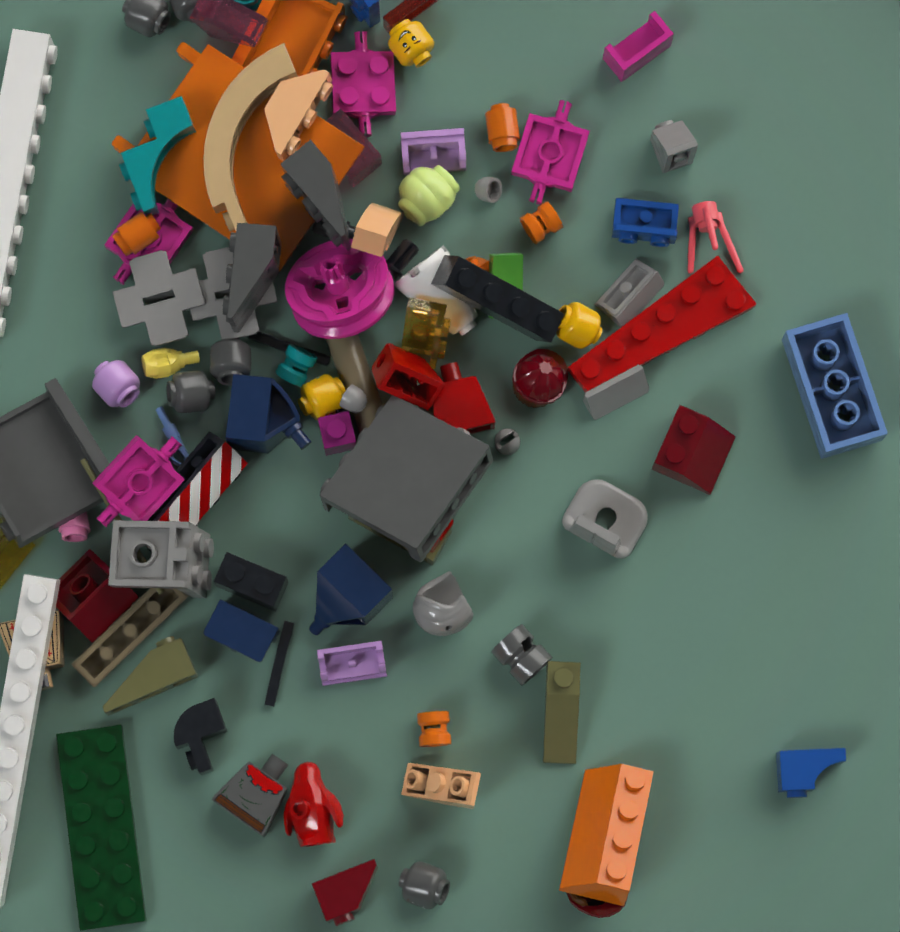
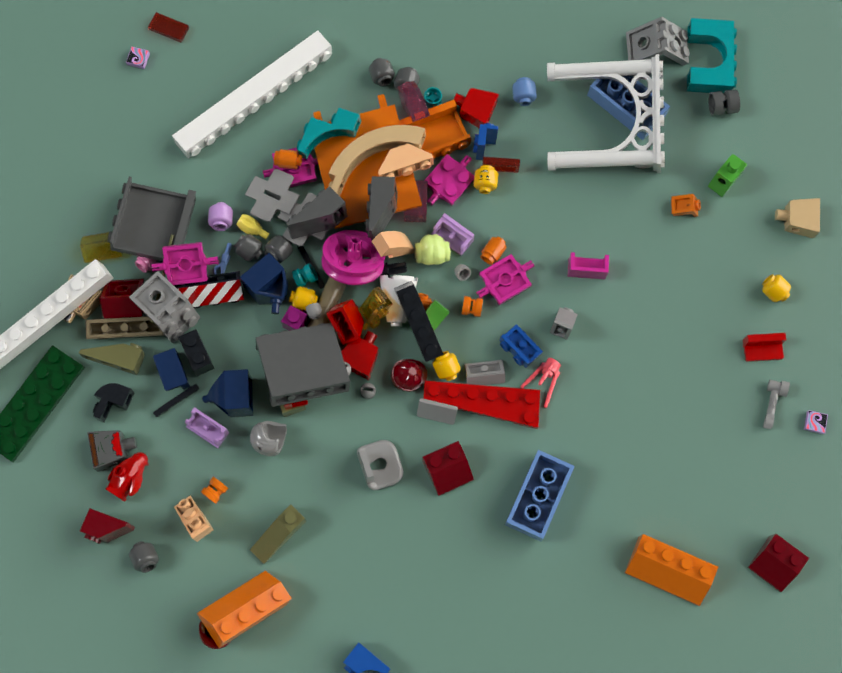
camera: 40 degrees right, 5 degrees down
dark grey wheel [491,624,553,686] -> none

